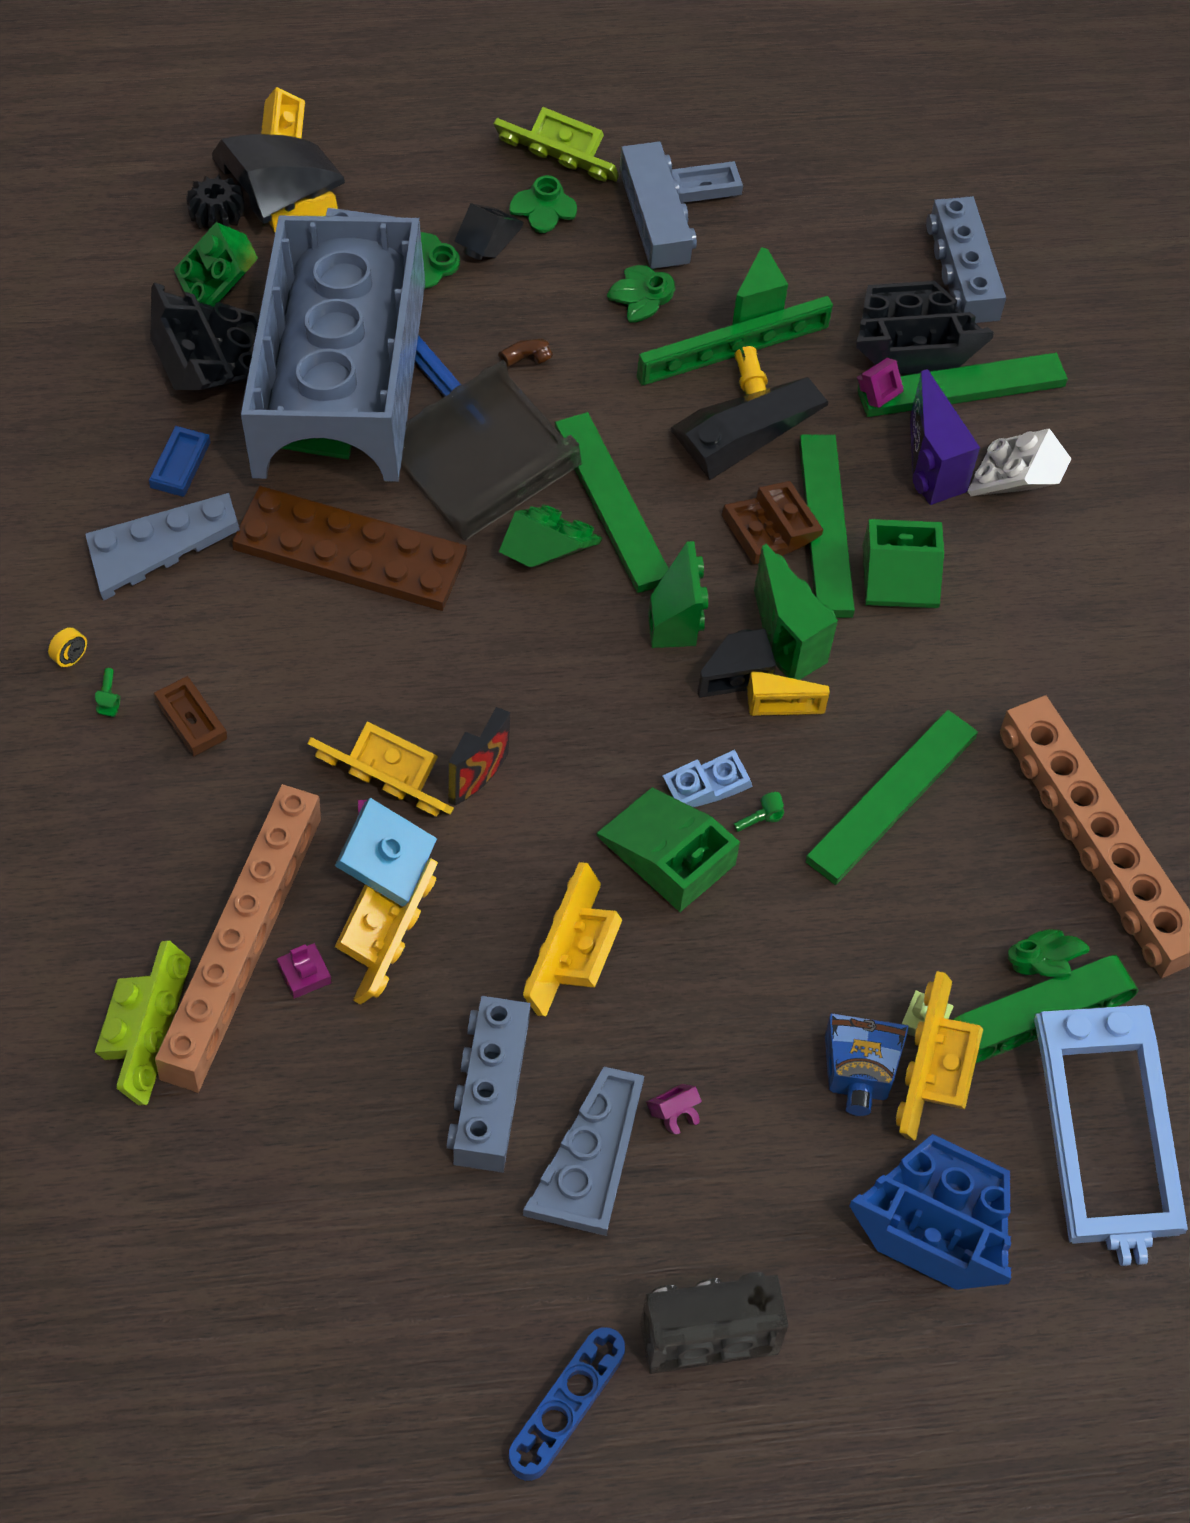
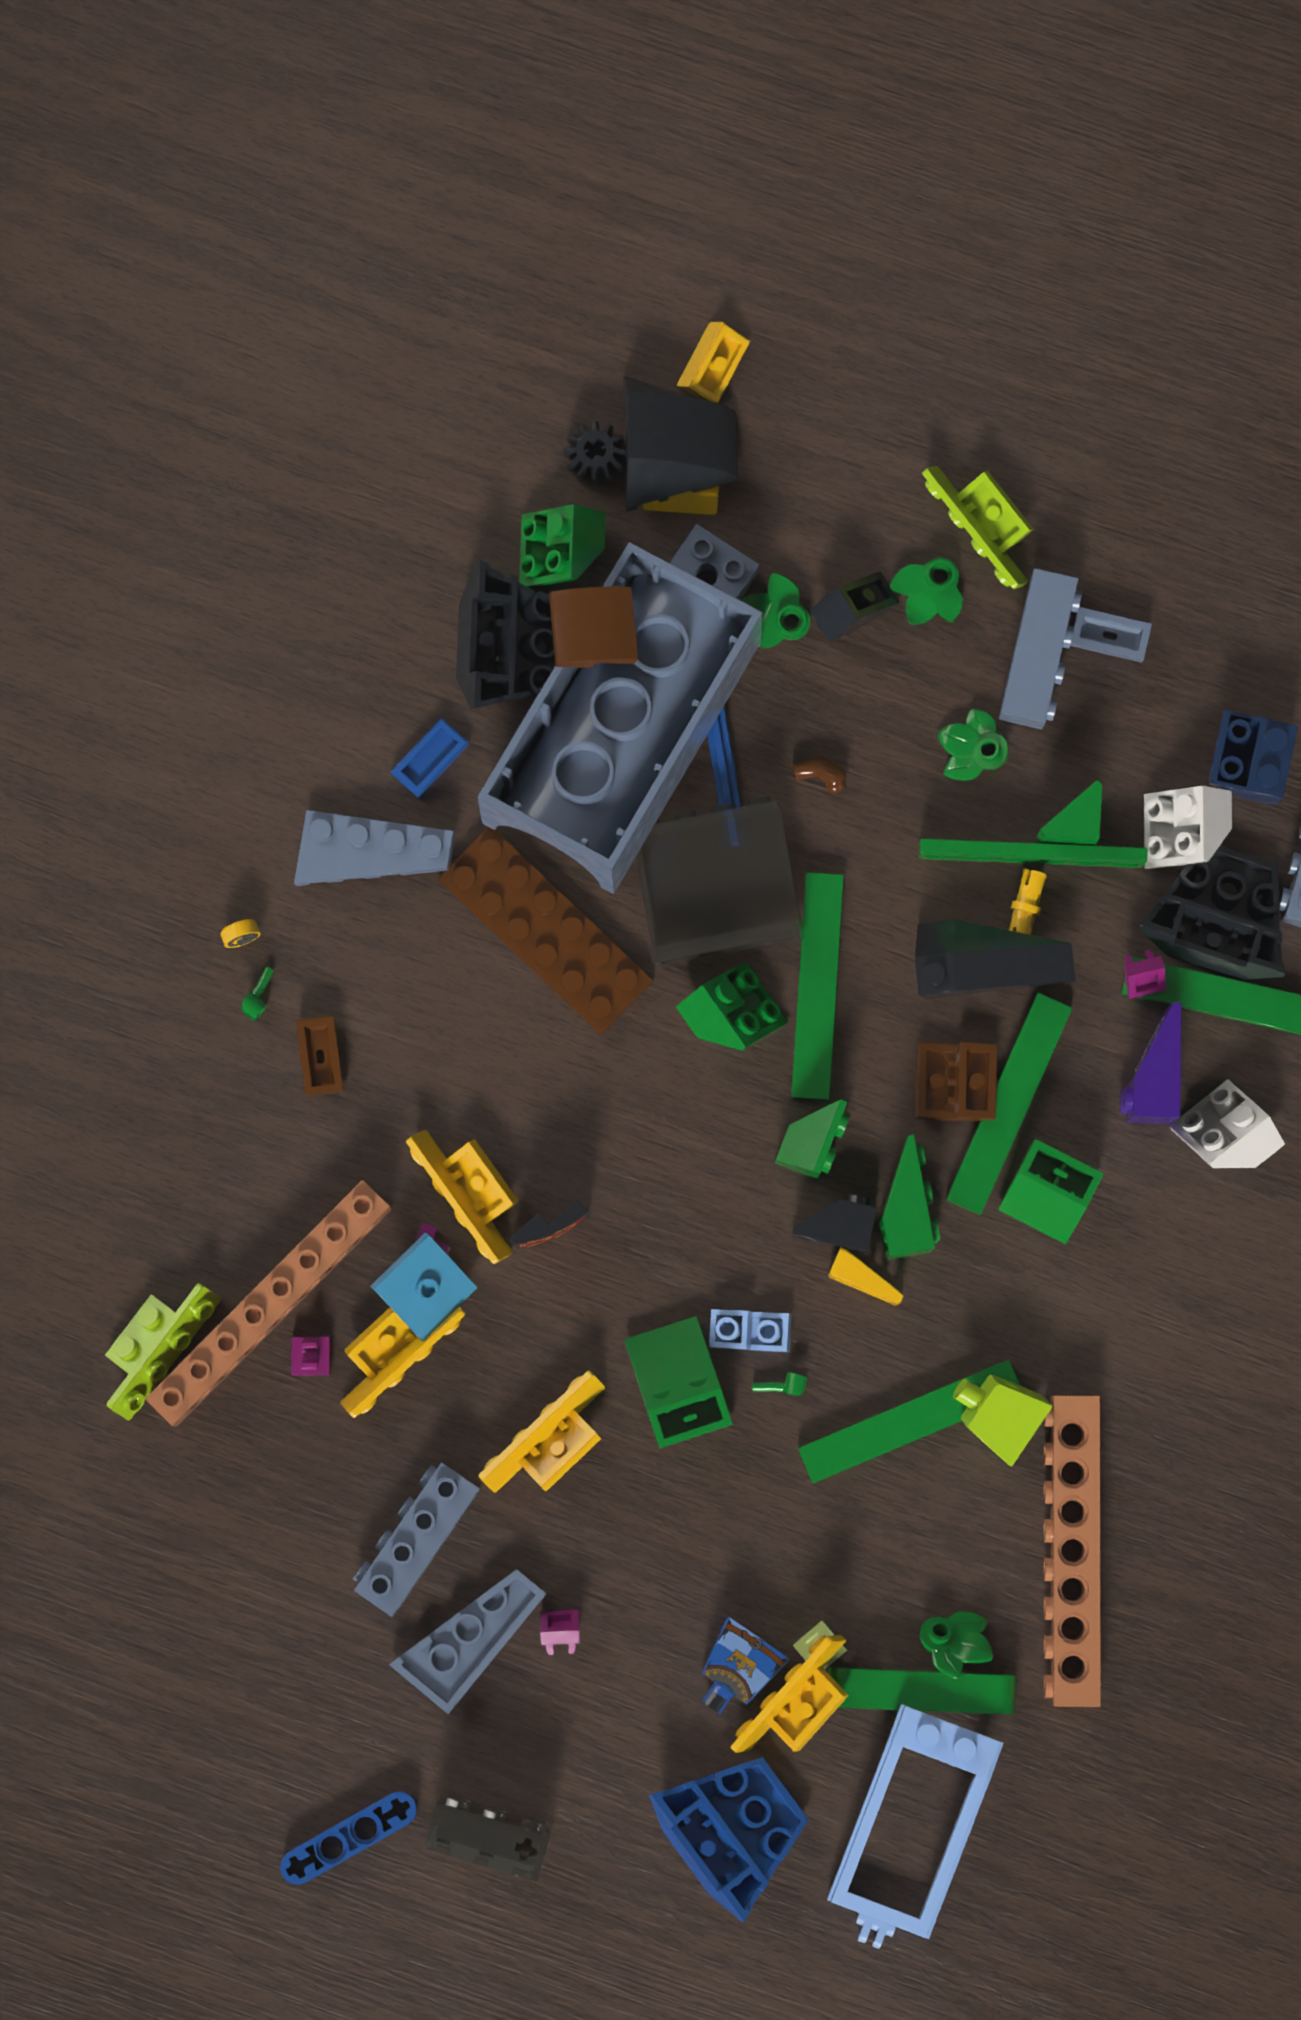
camera: 30 degrees right, 25 degrees up
none -> reddish brown slope [549,586,638,668]
none -> lime torso [953,1374,1052,1467]
none -> white slope [1144,786,1232,869]
none -> dark blue slope [1208,710,1298,806]

